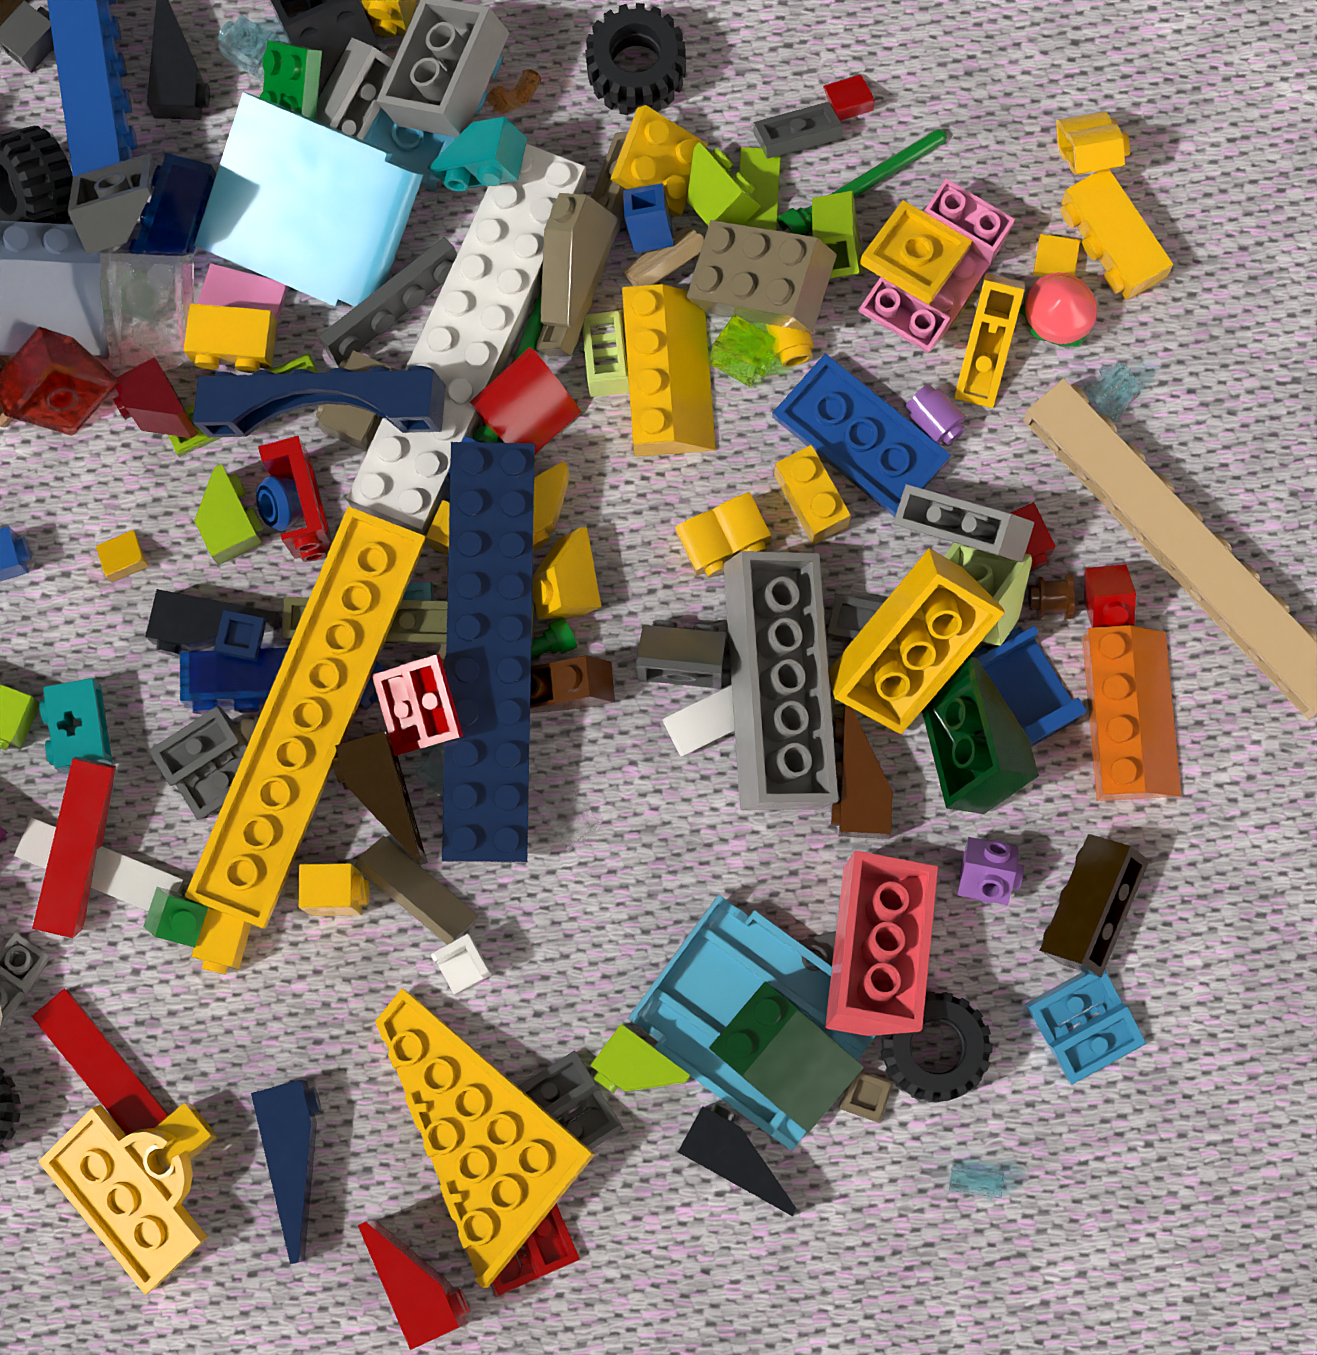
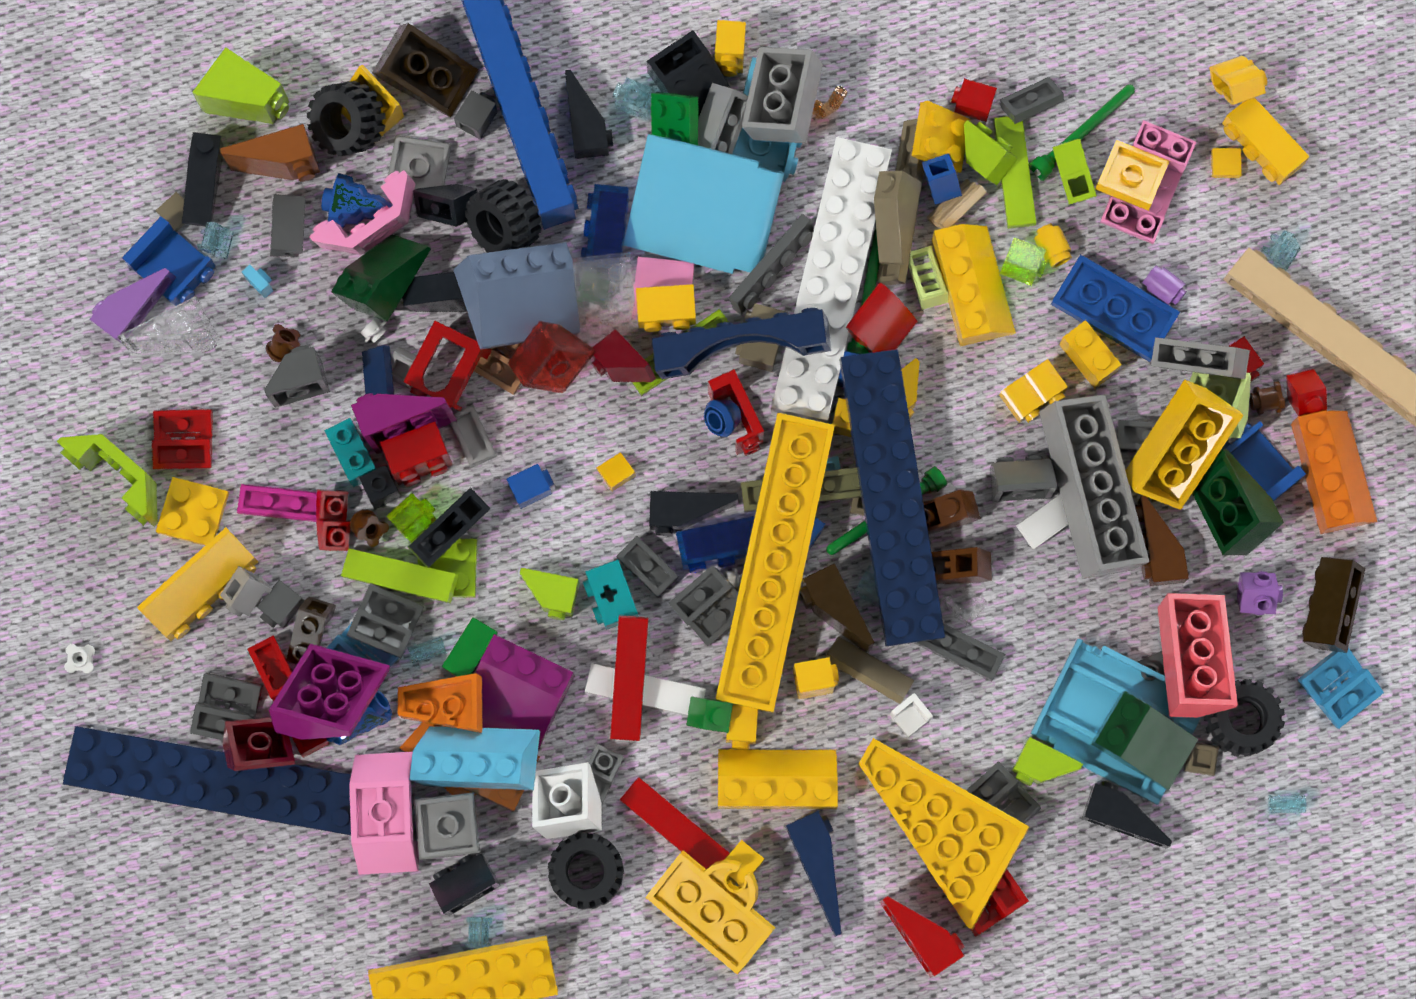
camera: 15 degrees left, 0 degrees up
dark grey slope [68,153,154,255] -> none
lime slope [194,463,264,565] -> none
dark blue plate [214,610,267,662] -> none
slope [372,654,463,756] -> none
teal slope [430,116,527,192] -> none
yellow slope [532,527,602,619] -> none
black tyre [585,3,686,116] -> none
dark tan brick [686,220,837,332] -> none
red slope [823,74,875,121] -> none
yellow slope [954,273,1025,408] -> none
coral hair [1019,272,1097,347] -> none
none -> dark grey plate [616,536,679,598]
none -> yellow slope [718,749,838,809]
none -> dark grey plate [914,624,1005,682]
none -> reddish brown slope [931,547,992,584]
none -> red brick [951,78,997,122]

